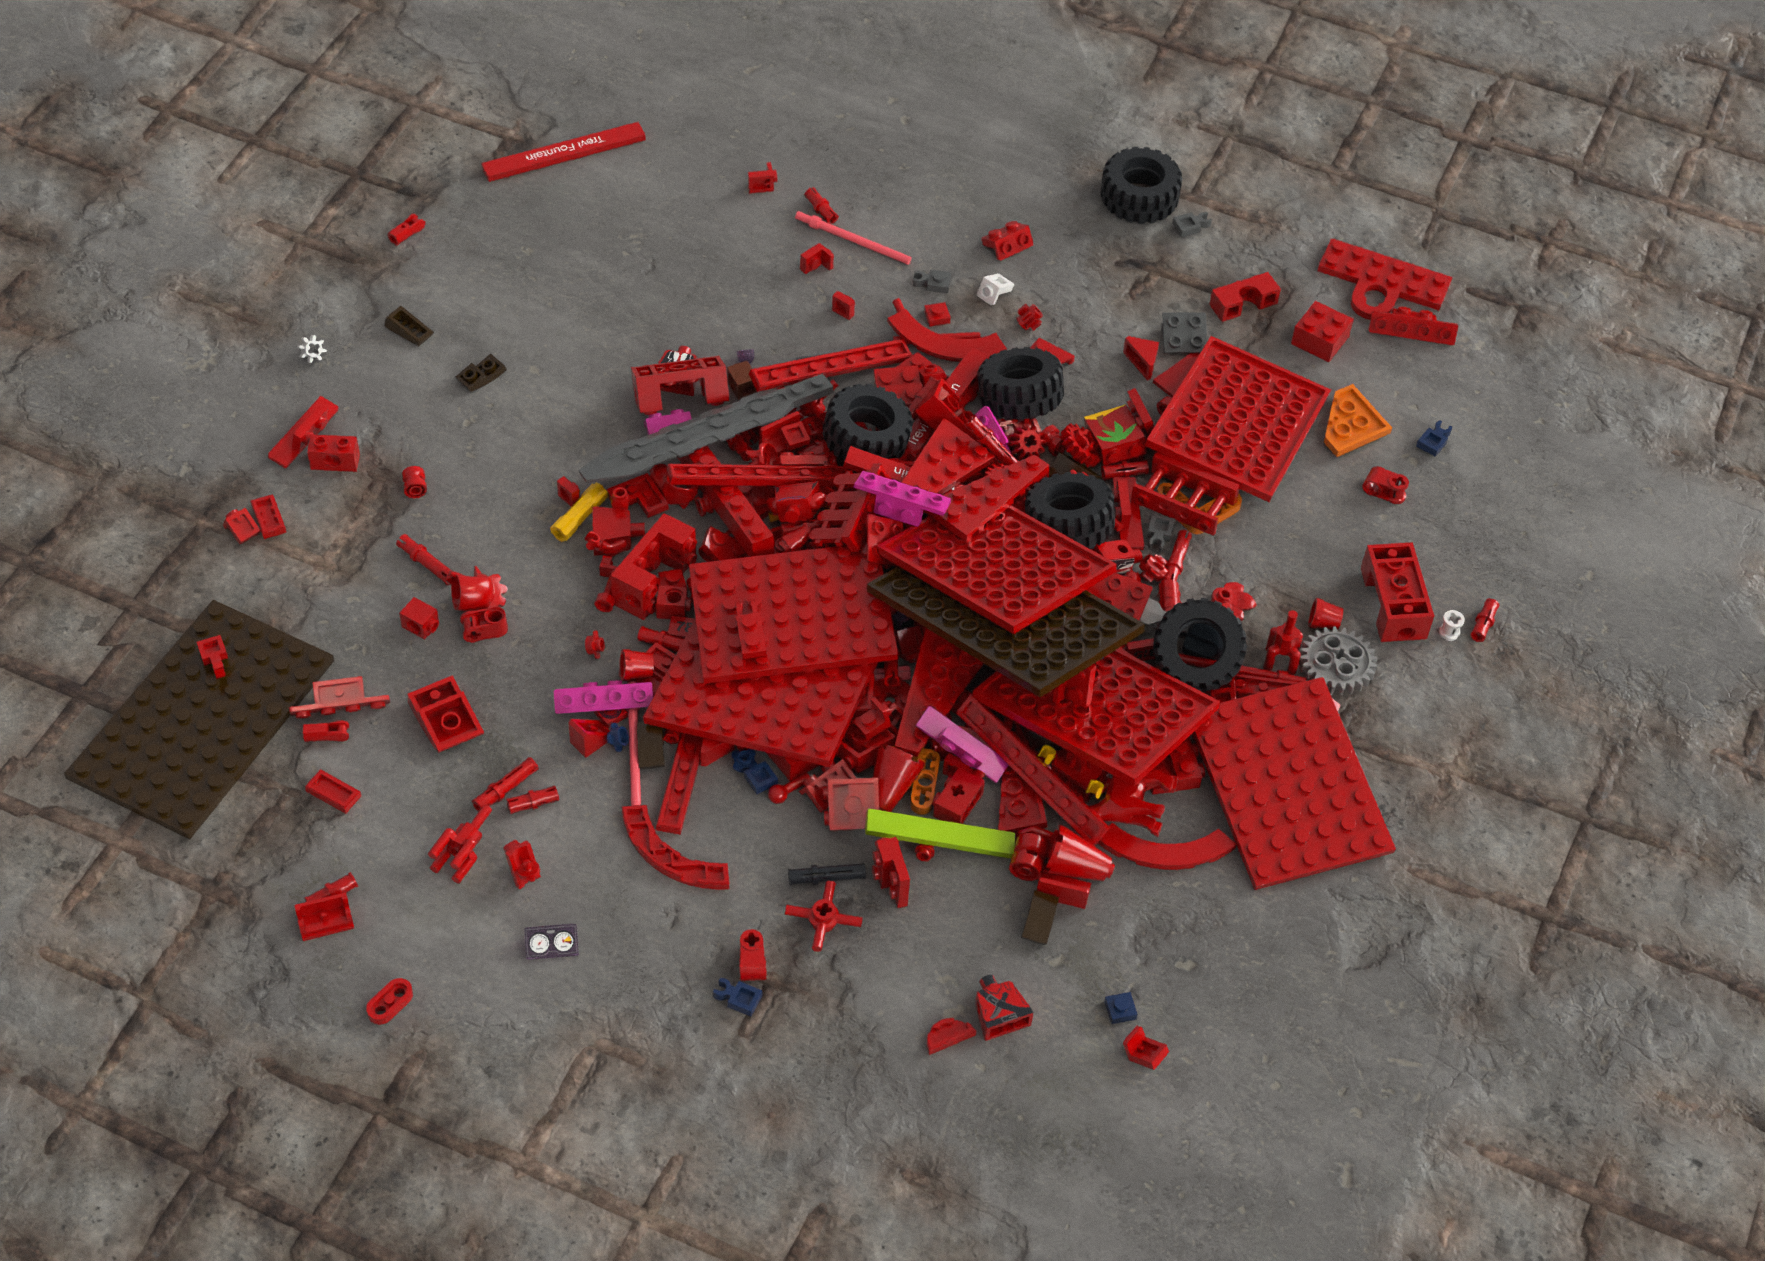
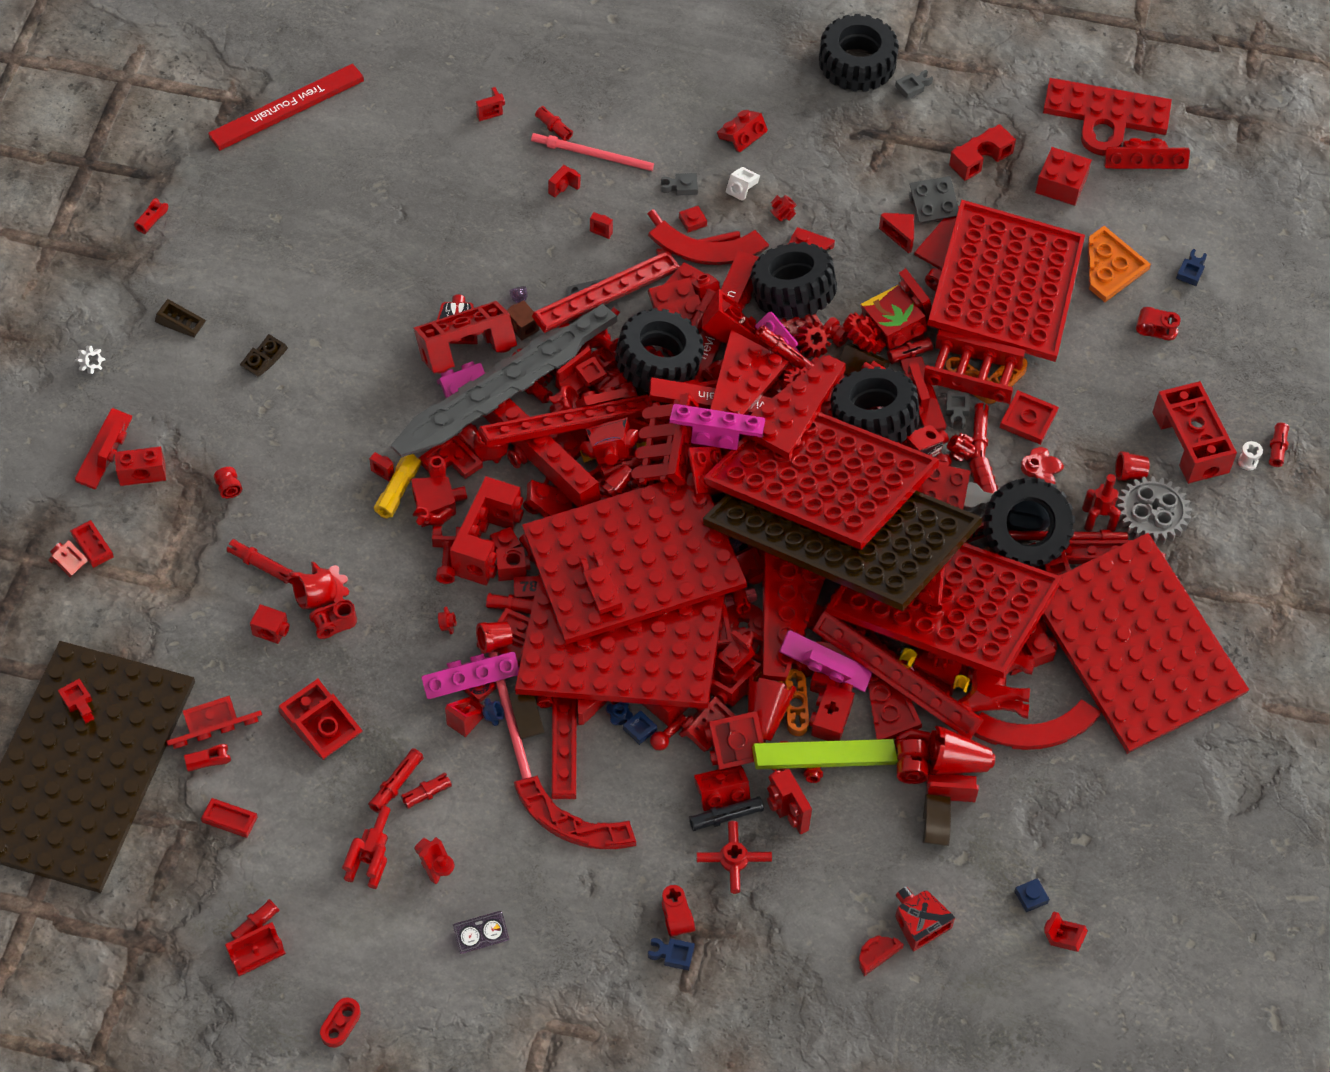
camera: 10 degrees left, 5 degrees up
none -> red bracket [694,765,751,811]
none -> red plate [999,390,1059,445]

